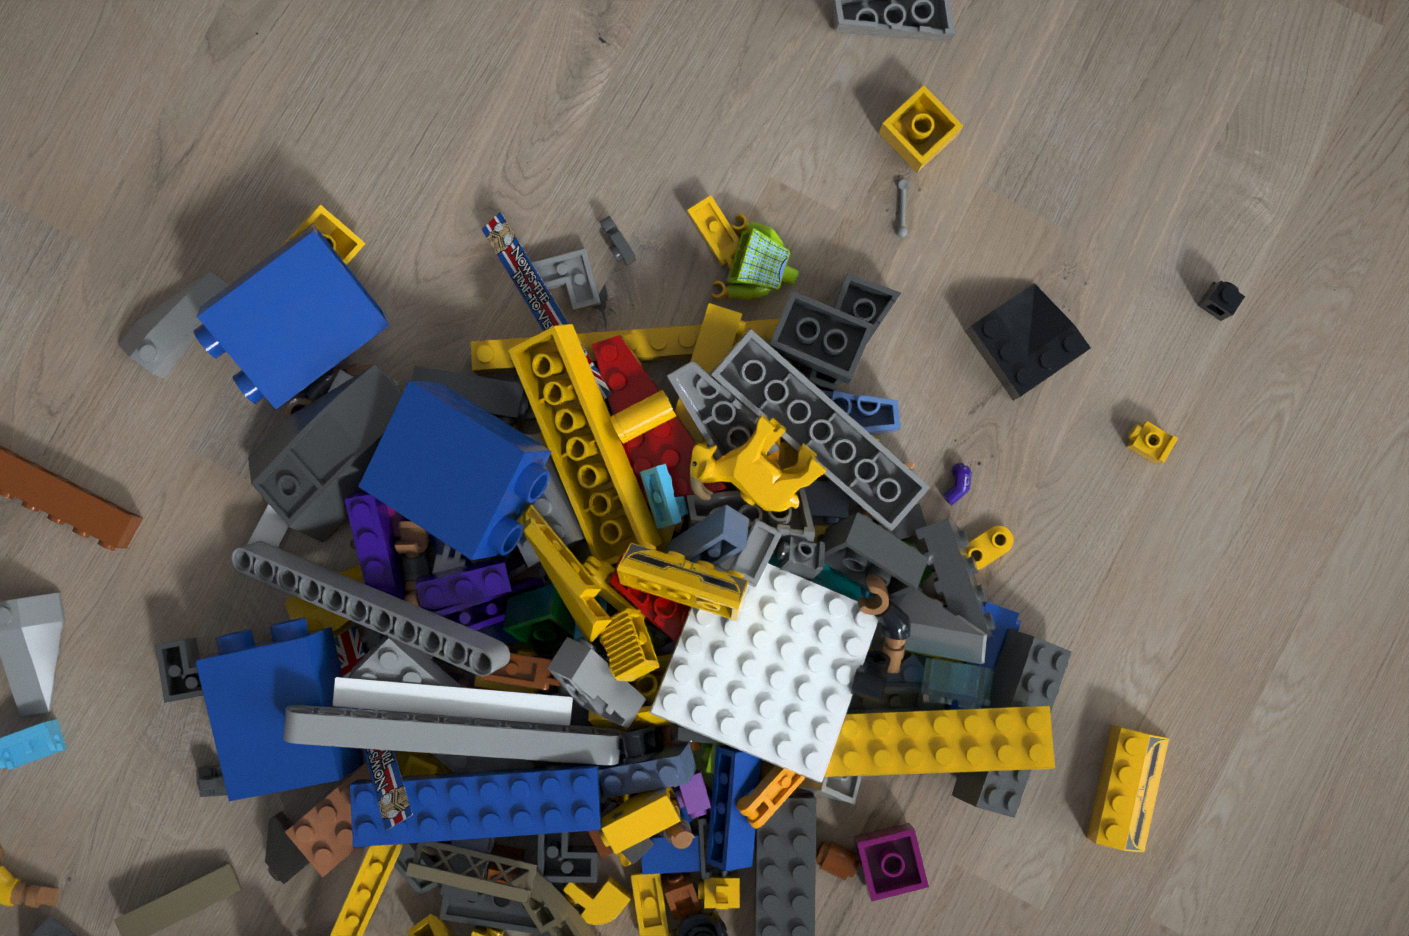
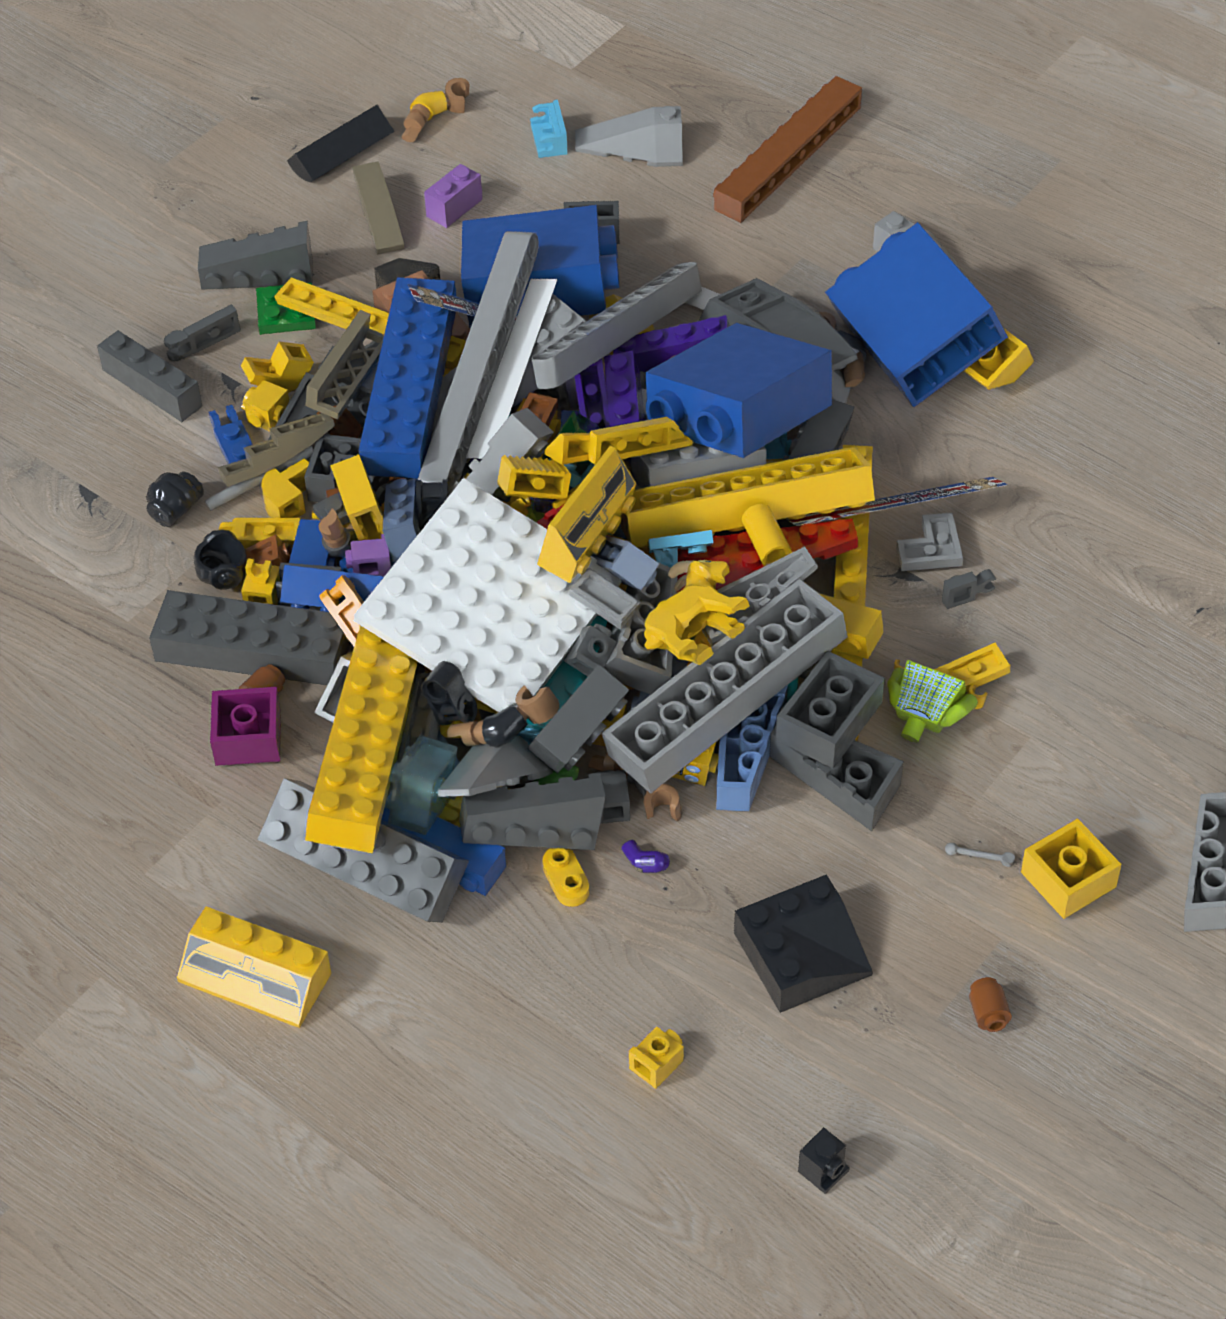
camera: 105 degrees right, 35 degrees down
none -> medium lavender brick [424,164,482,228]
none -> dark orange brick [969,977,1012,1032]

